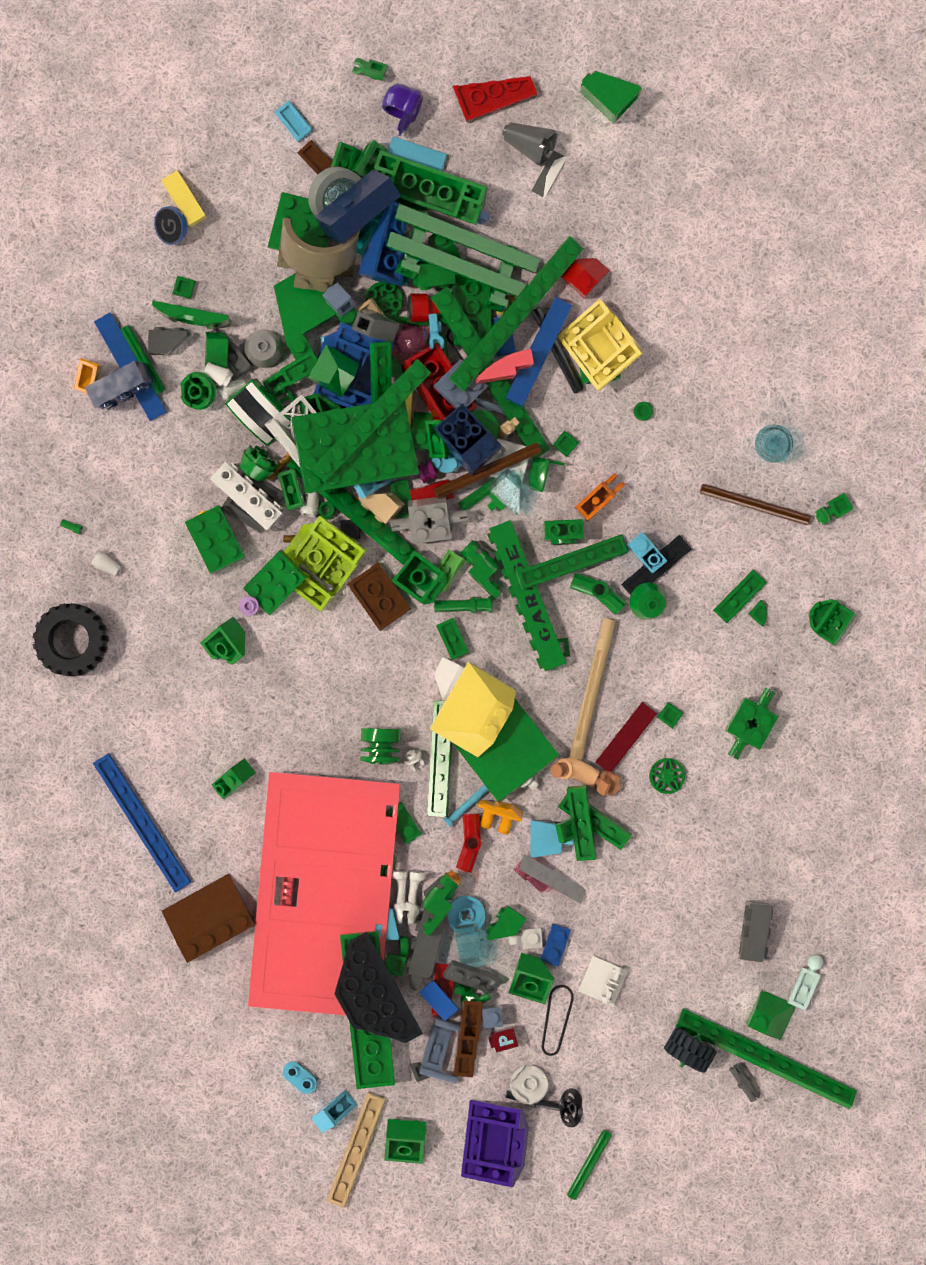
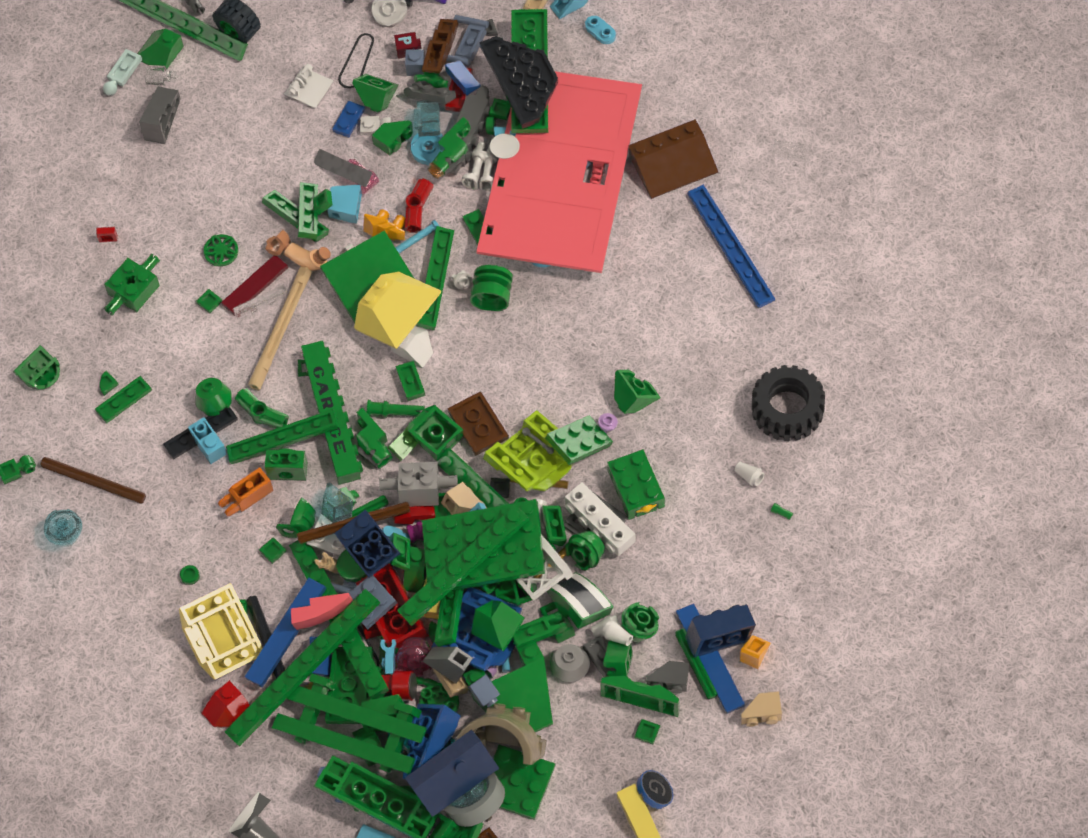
camera: 165 degrees left, 25 degrees down
green slope [211,758,256,799] -> none
none -> red tile [96,227,118,243]
none -> white sticker [490,134,520,159]
none -> tan slope [741,691,782,727]

